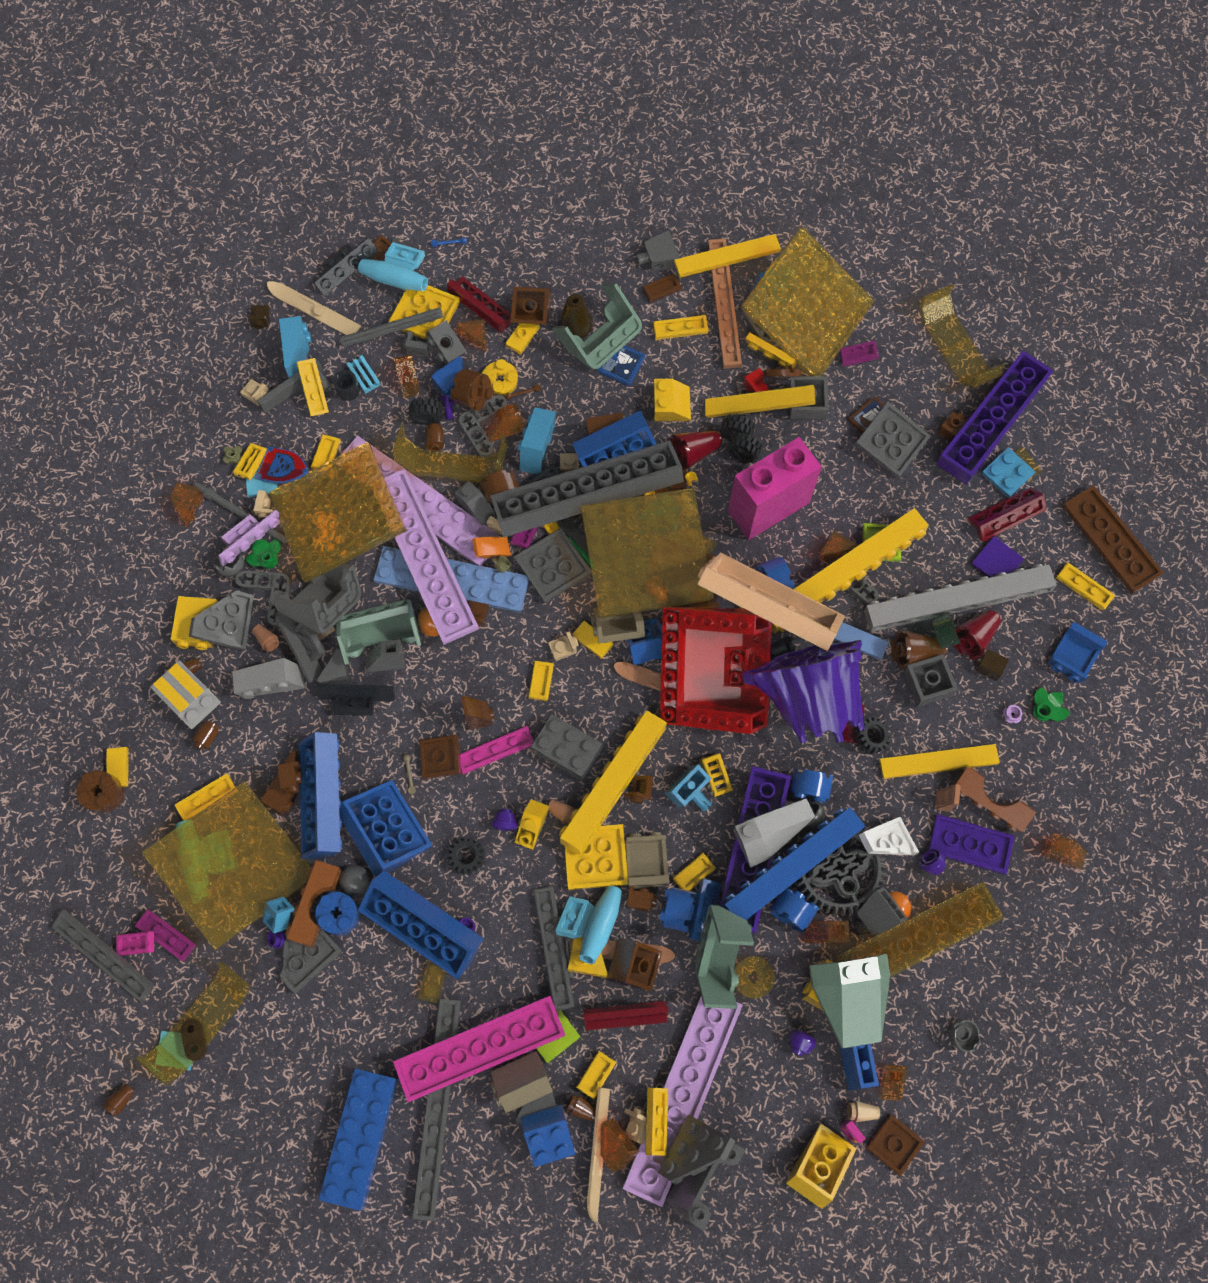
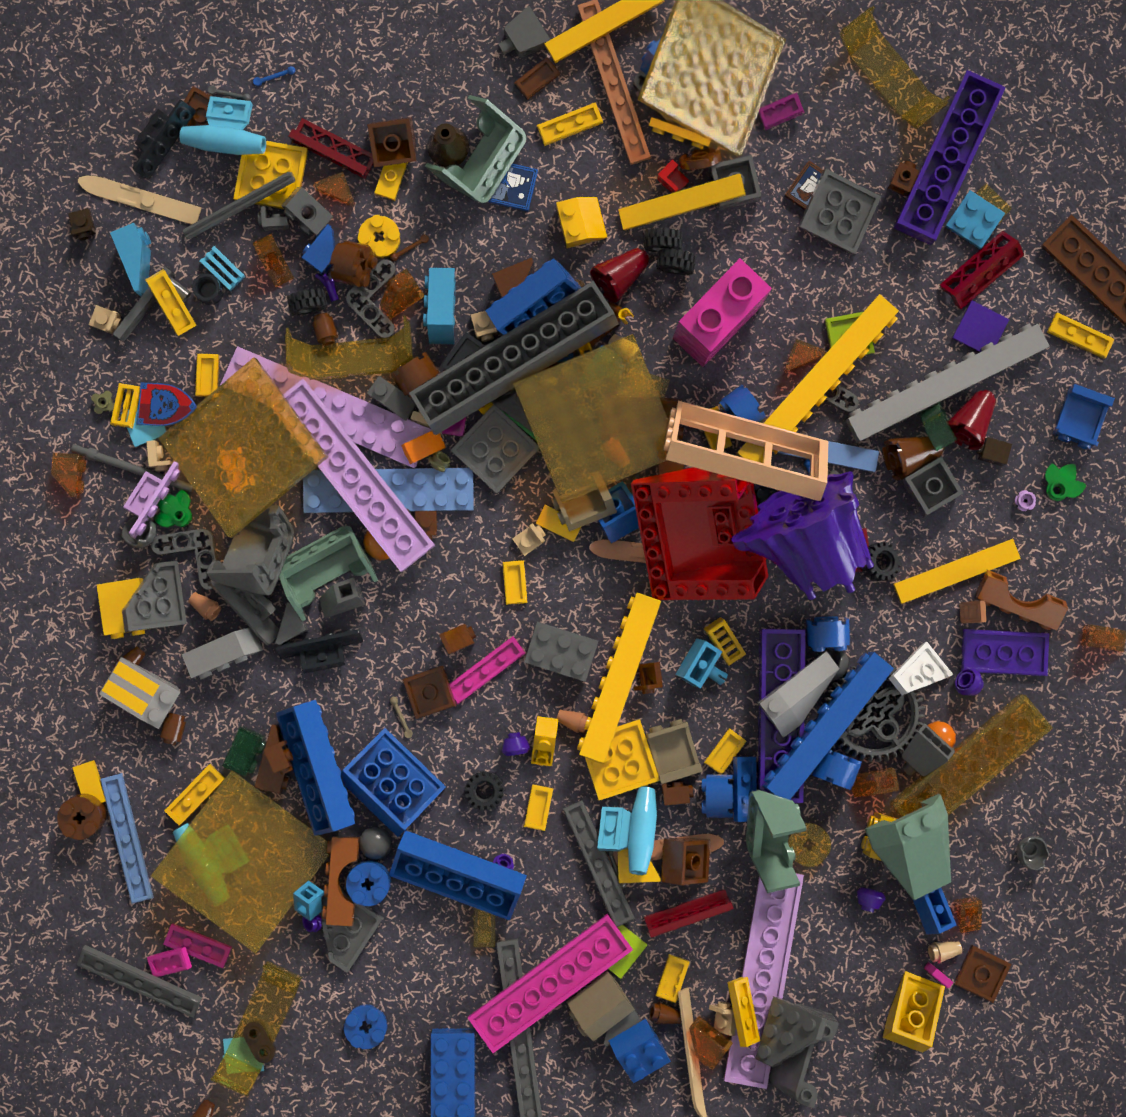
camera: 15 degrees left, 15 degrees up
none -> medium blue tile [100,773,154,904]
none -> clear green brick [222,726,267,776]
none -> blue plate [344,1004,388,1049]
none -> yellow tile [524,784,553,831]

